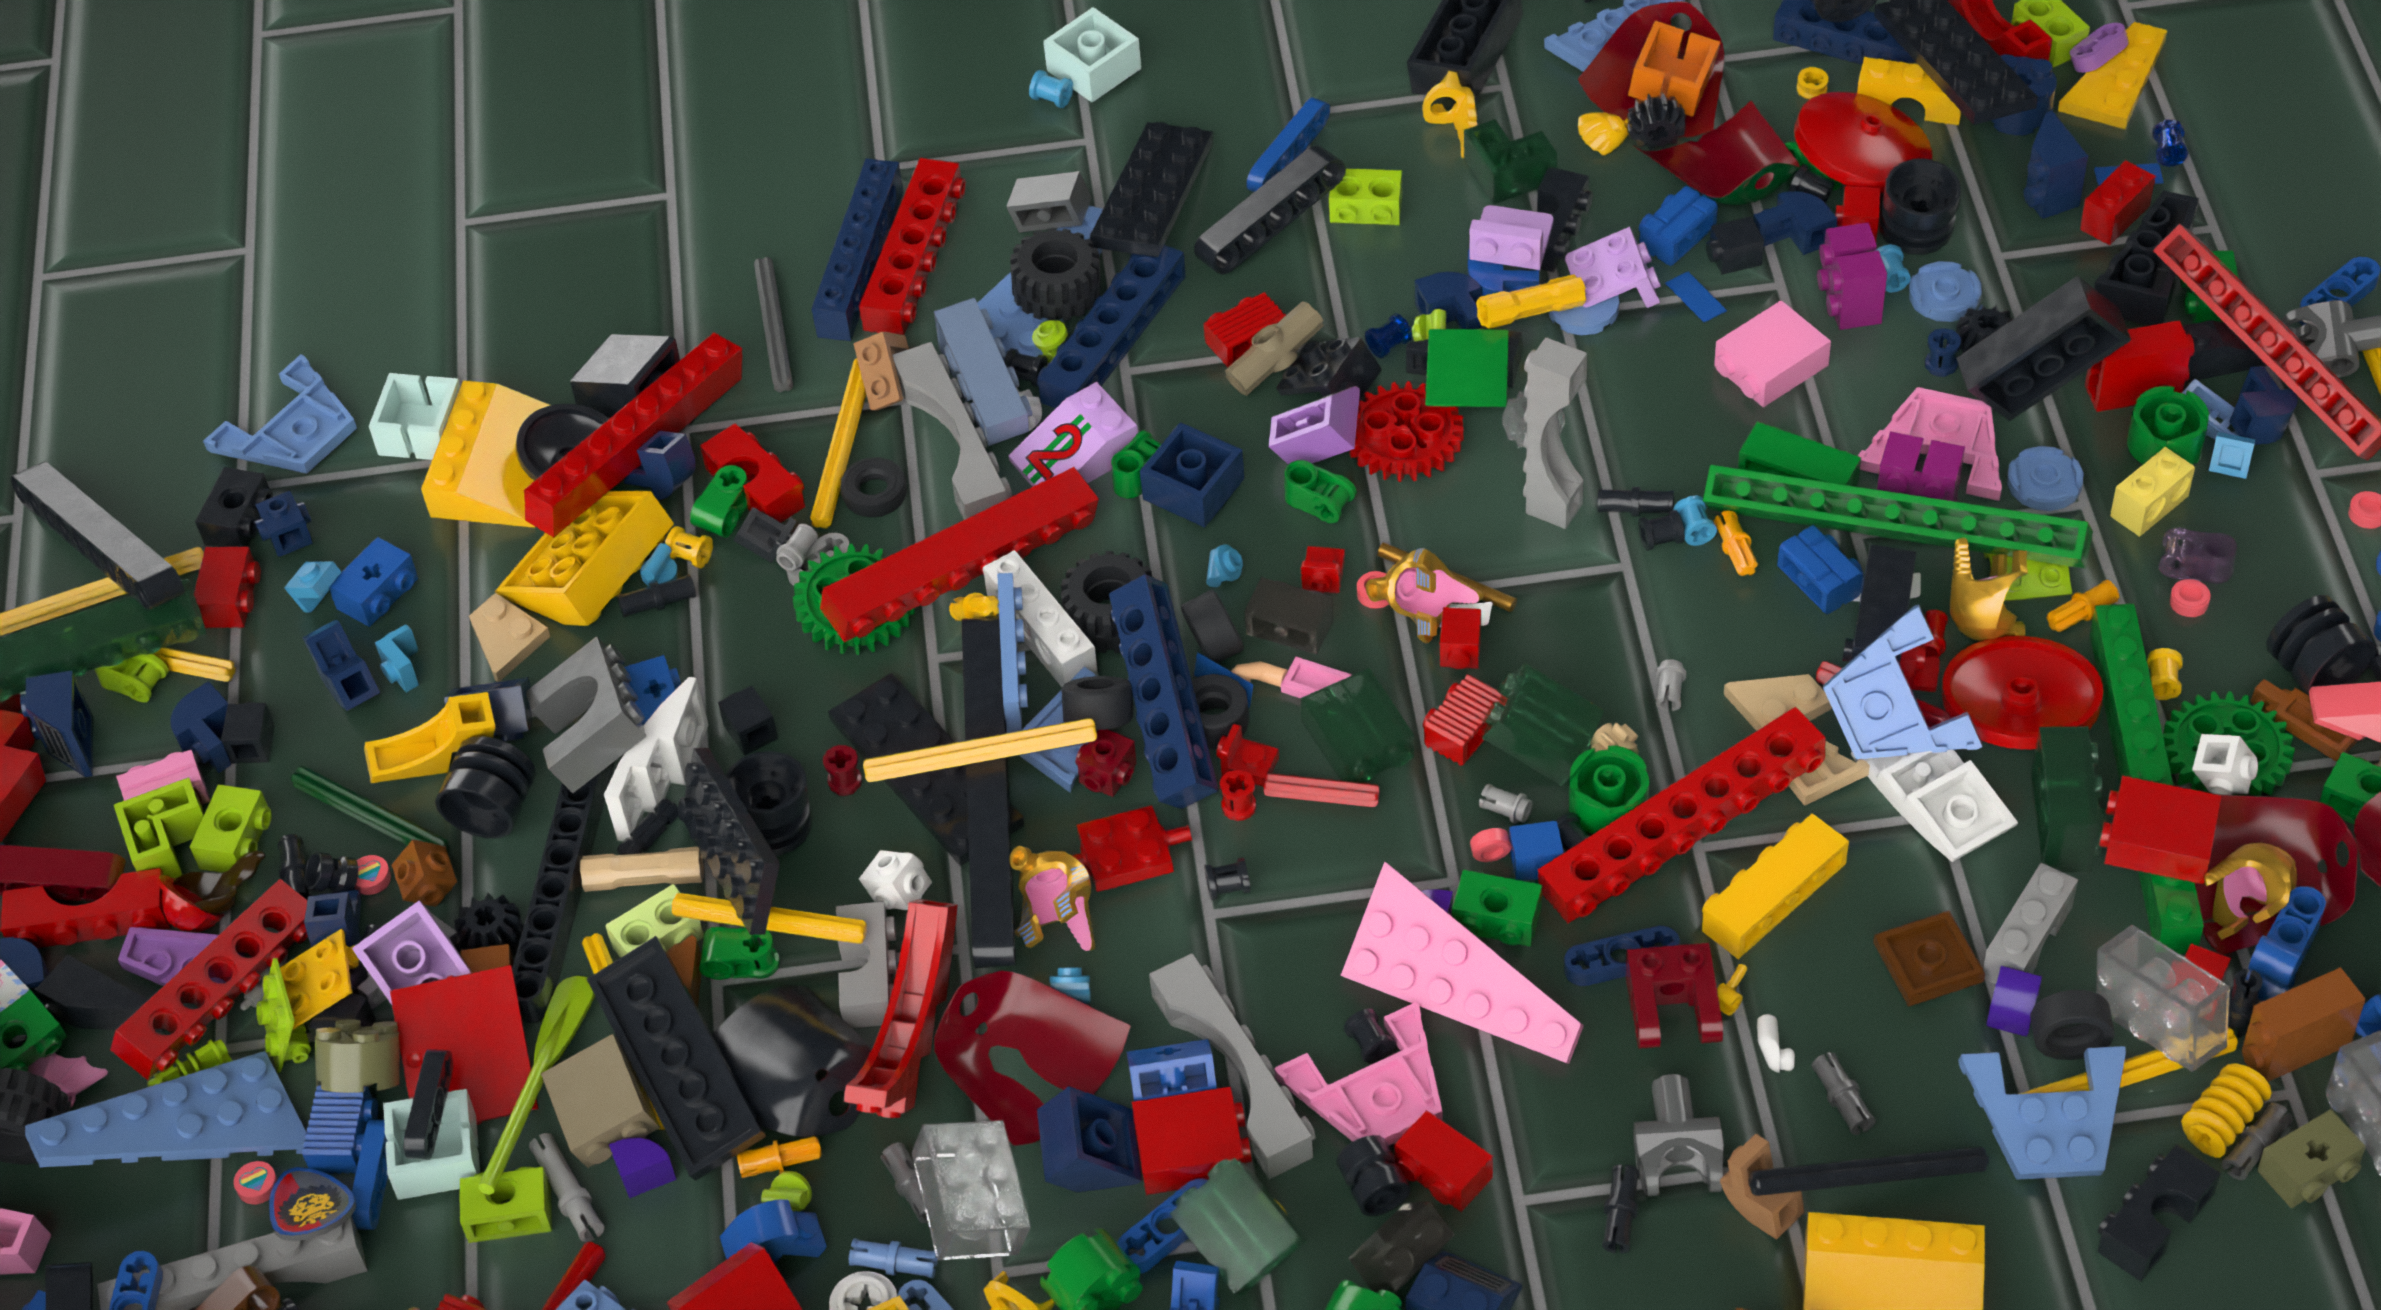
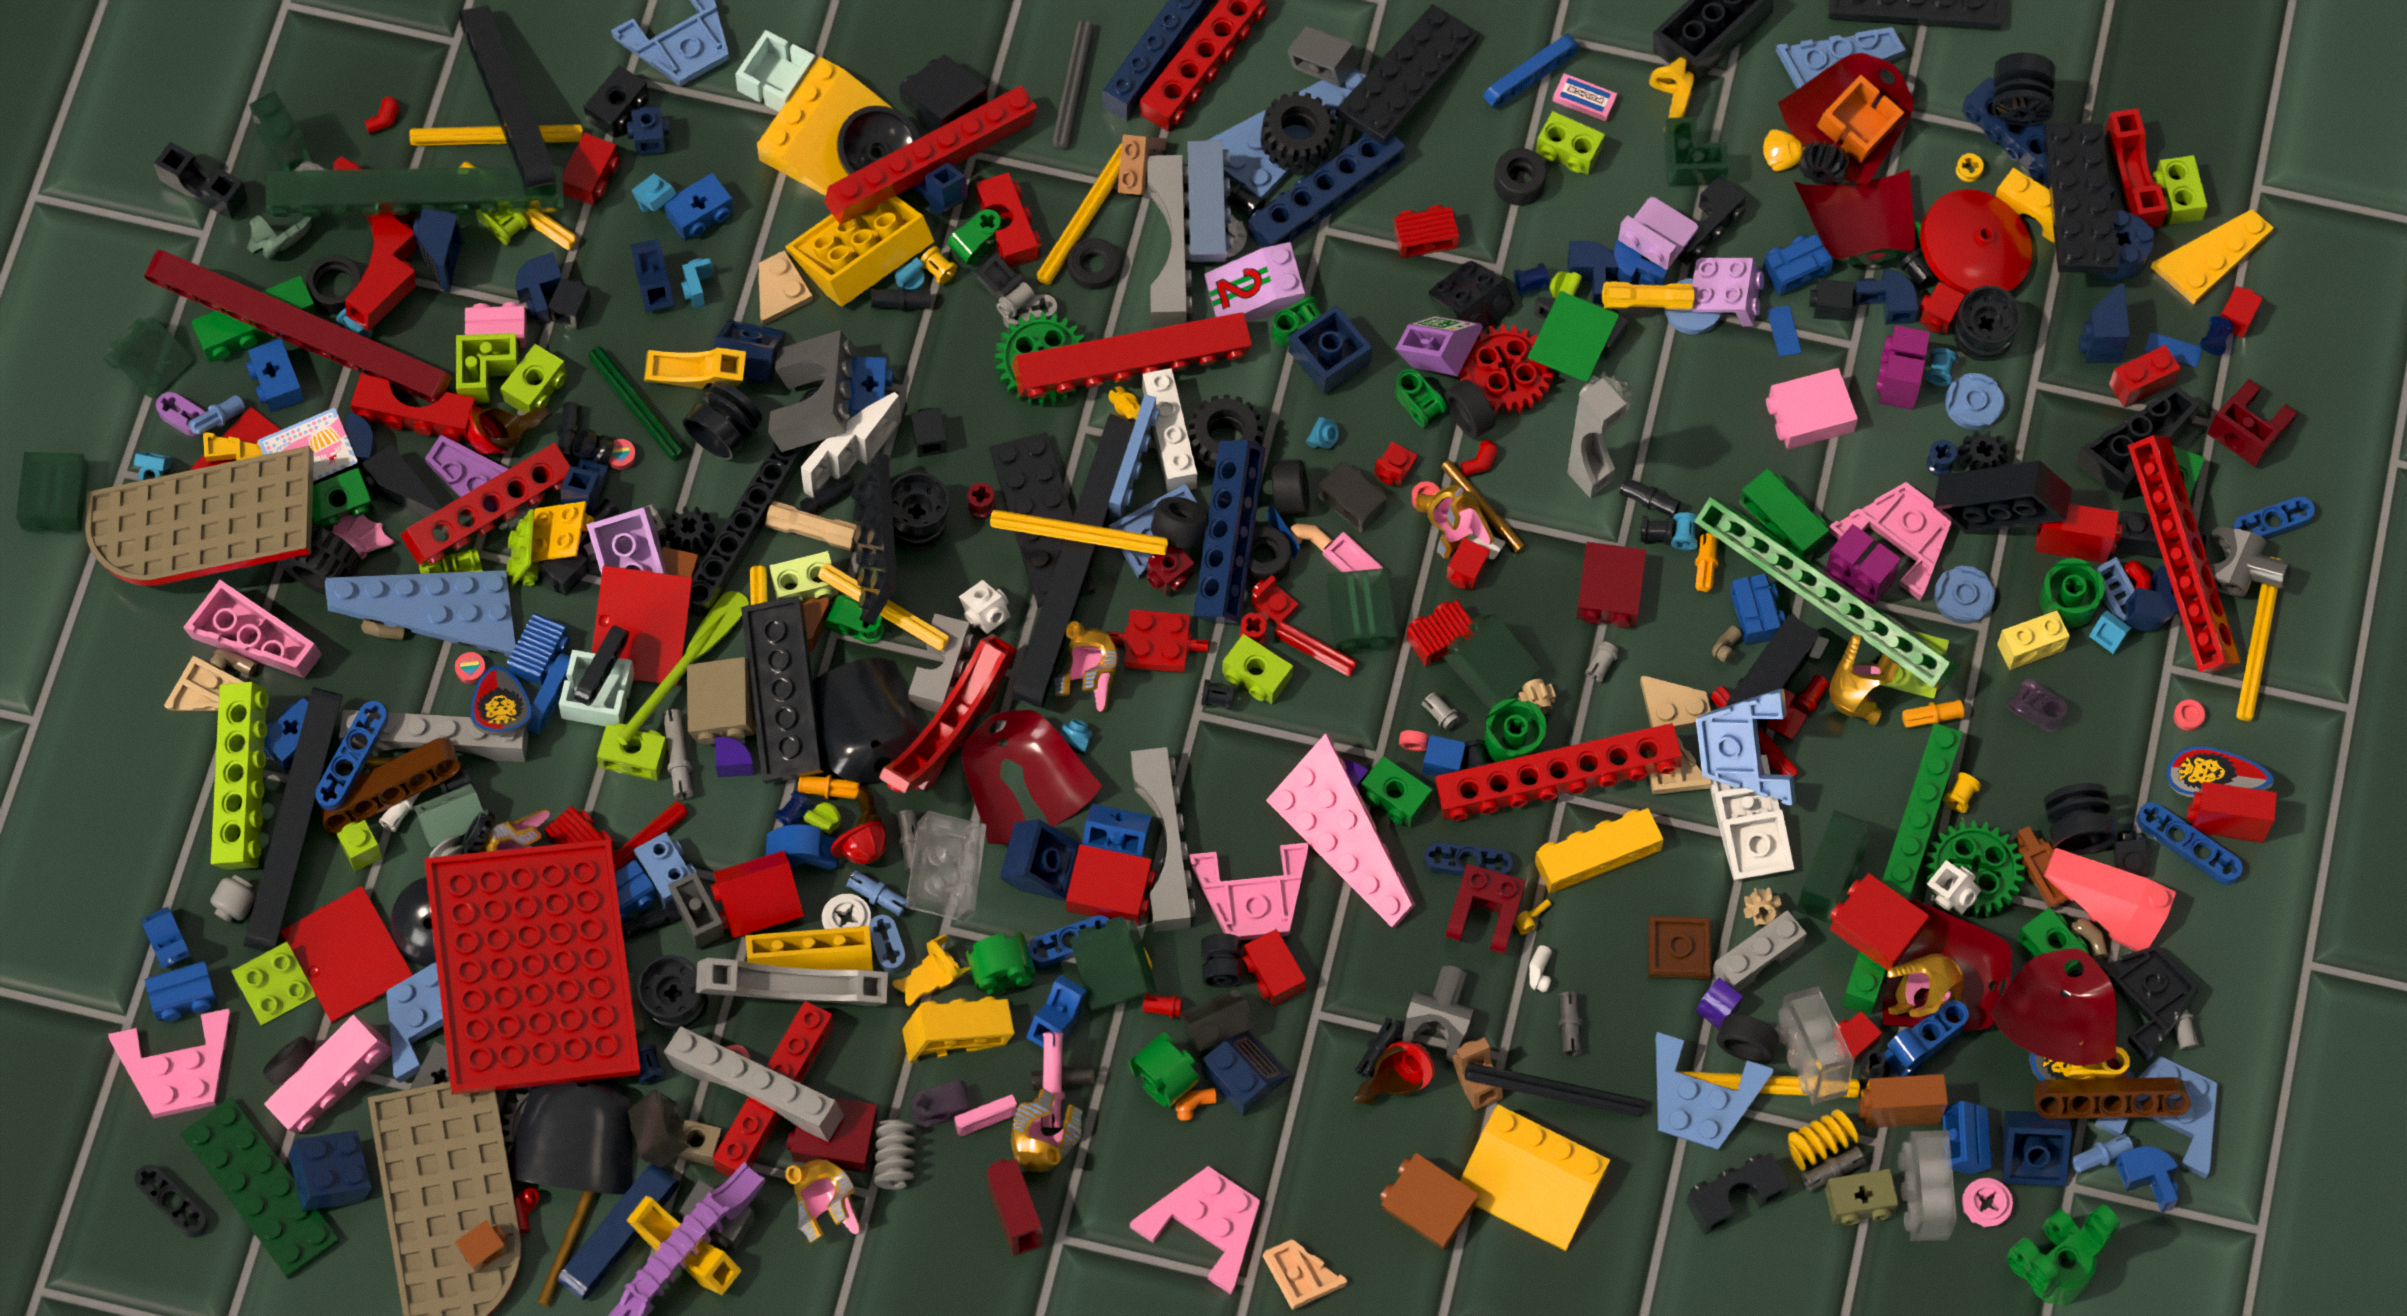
camera: 15 degrees right, 15 degrees up
olive brick [315,1019,400,1093] -> none
dark orange brick [392,839,457,907] -> none
lime plate [1032,320,1068,363] -> none
black beam [1194,145,1346,275] -> none
dark tan piece [1225,301,1324,396] -> none
black bush [1344,1008,1396,1064] -> none
red dish [1942,636,2103,750] -> none
medium lavender beam [2070,23,2129,73] -> none
coral tile [2170,579,2211,617] -> none
none -> dark tan arm [361,618,404,640]
none -> clear blue bush [774,790,815,826]
none -> red piece [831,786,887,864]
none -> red pin [1143,993,1183,1019]
none -> lime brick [1222,634,1293,705]
none -> piece [1352,1041,1435,1104]
none -> black tyre [1445,379,1496,439]
none -> red arm [1460,440,1498,476]
none -> black tyre [1494,148,1547,206]
none -> tile [1552,74,1617,122]
none -> dark red brick [1576,542,1646,628]
none -> dark tan arm [1712,625,1742,662]
none -> tan gear [1744,887,1782,926]
none -> red arm [2123,560,2152,590]
none -> dark red brick [2207,379,2299,467]
none -> red brick [2217,285,2263,339]

